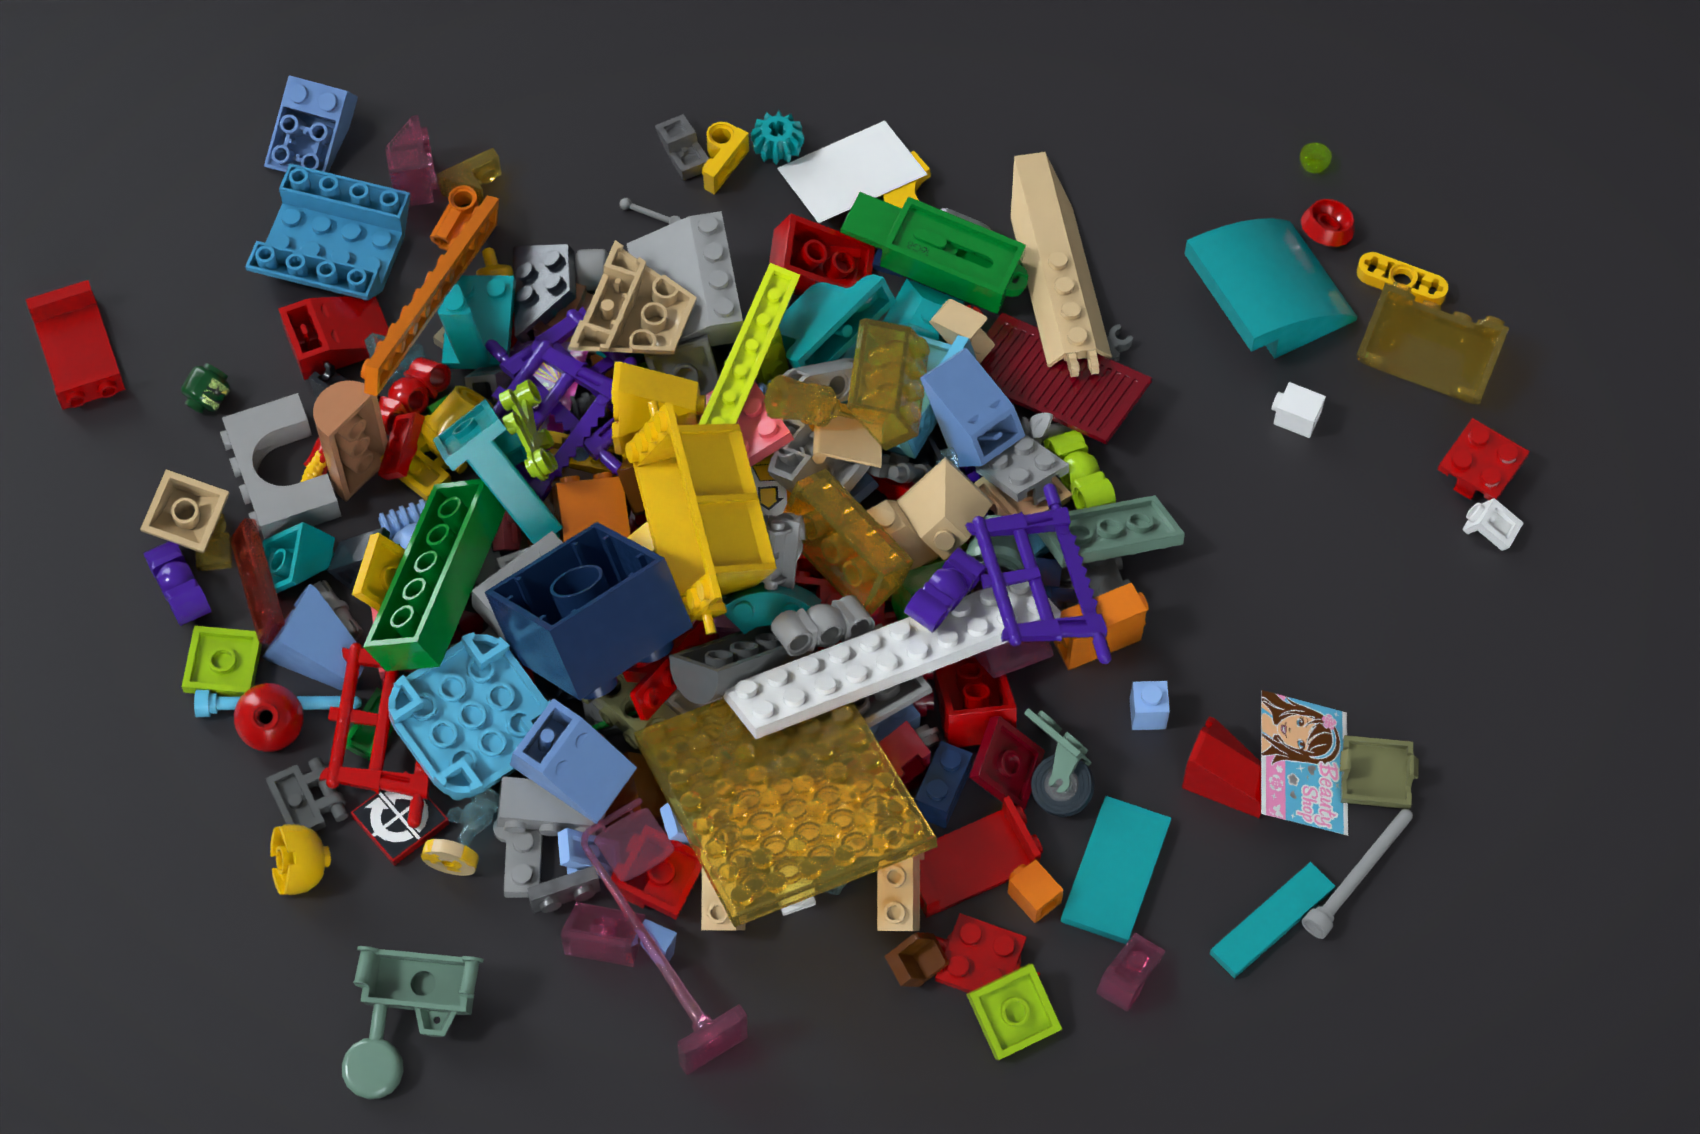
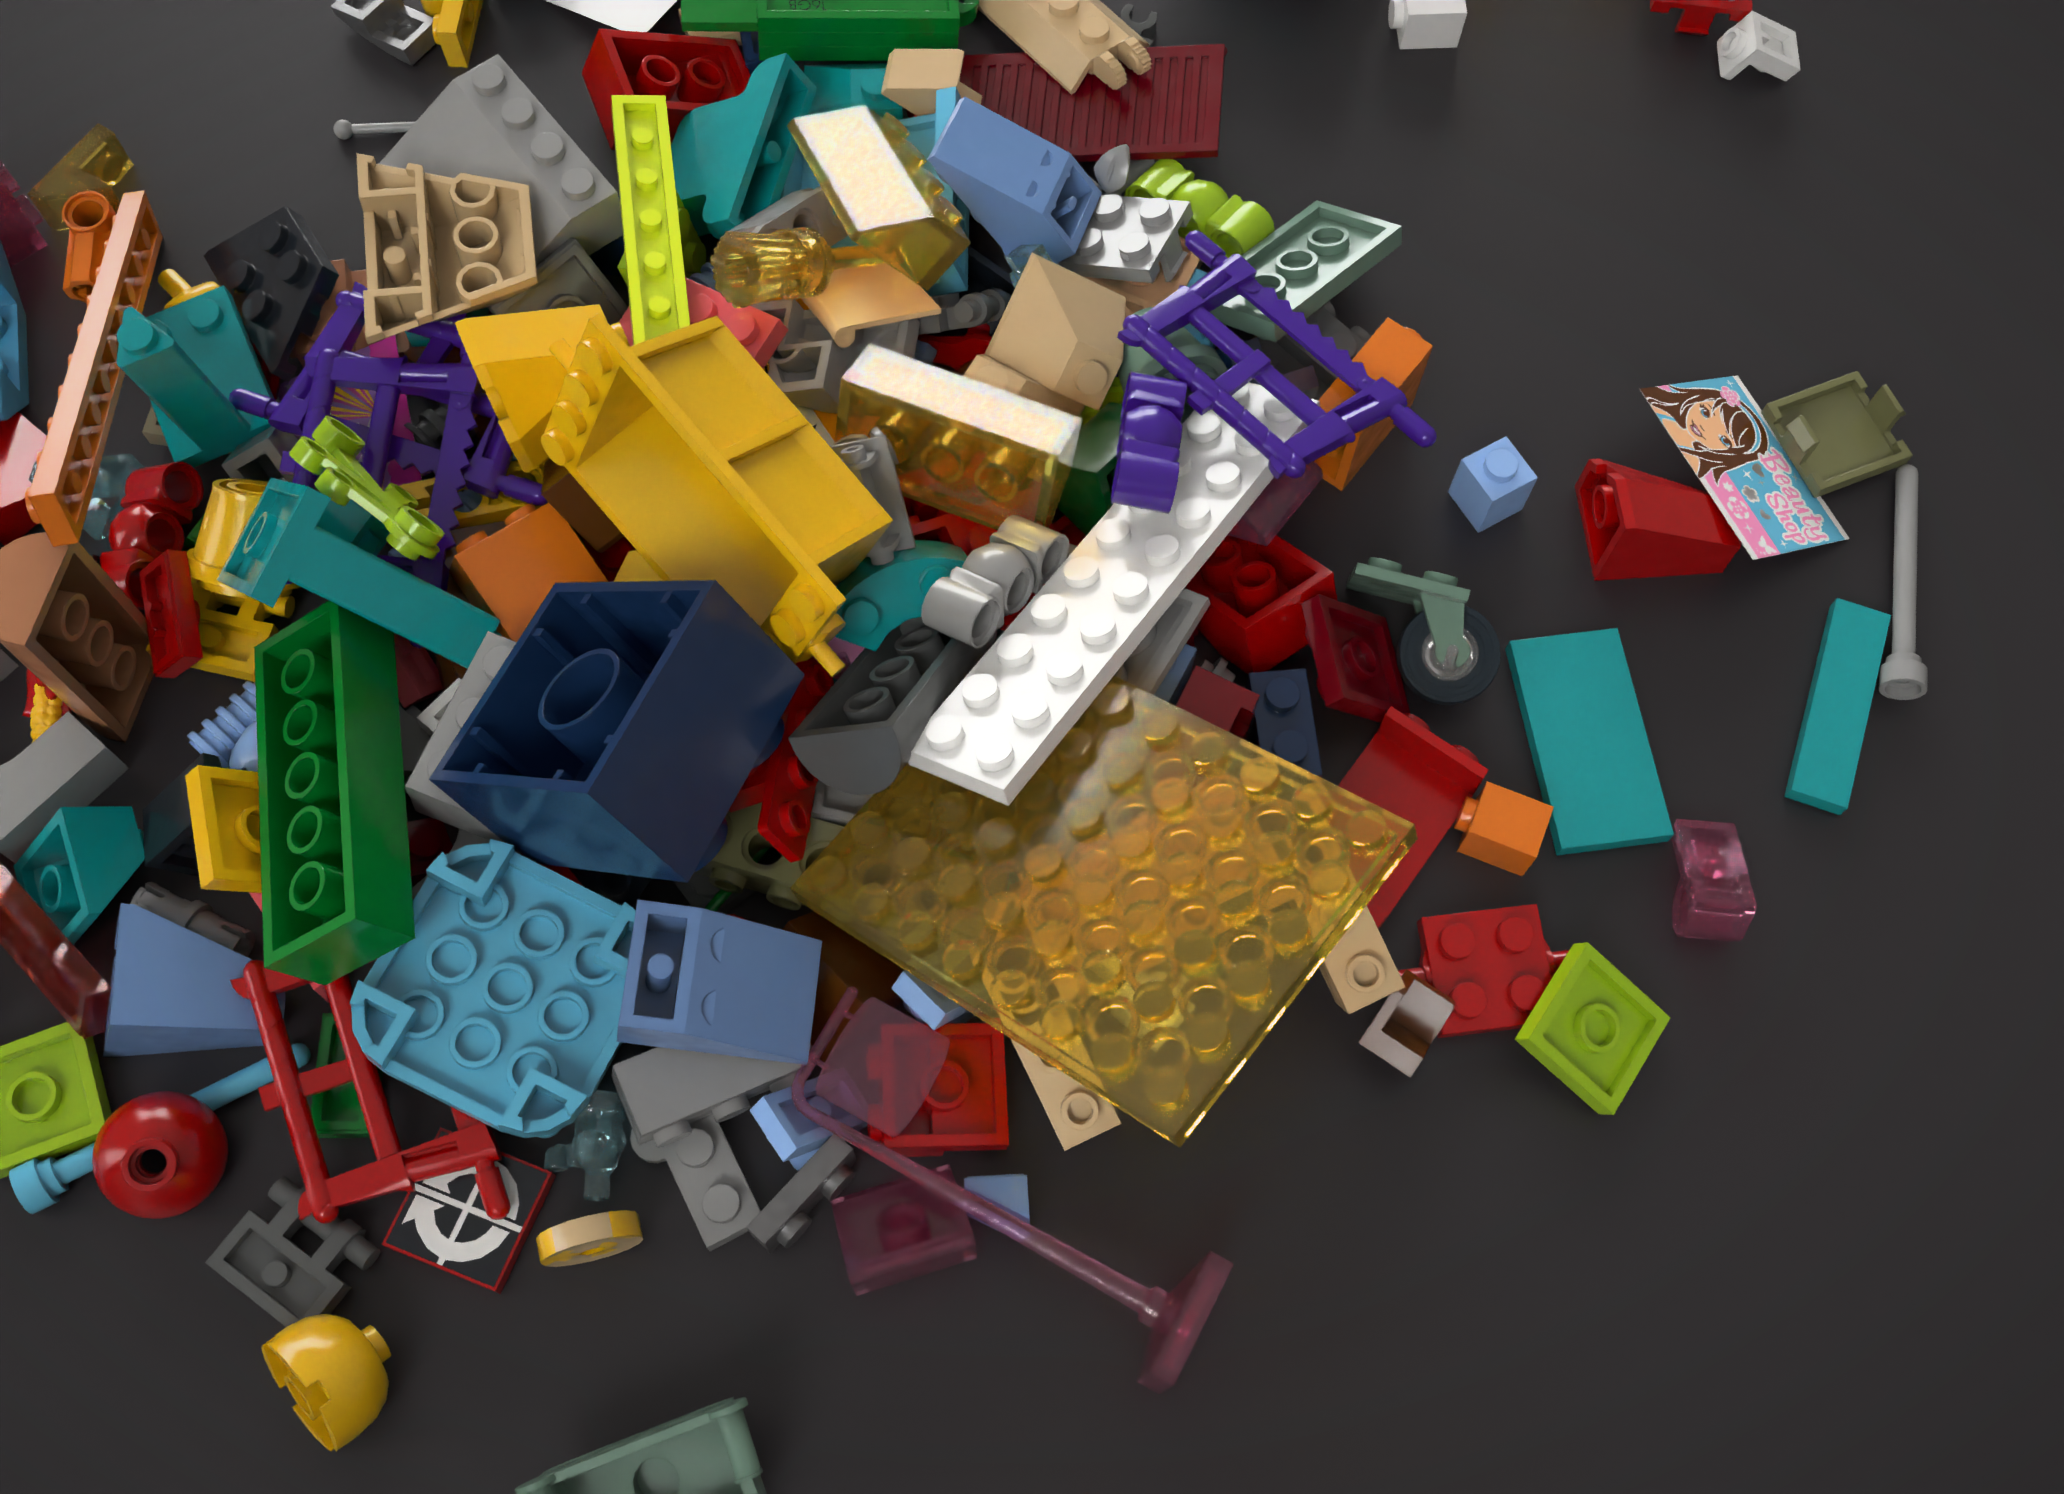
camera: 30 degrees left, 5 degrees up
light grey head [575,249,609,291] -> none

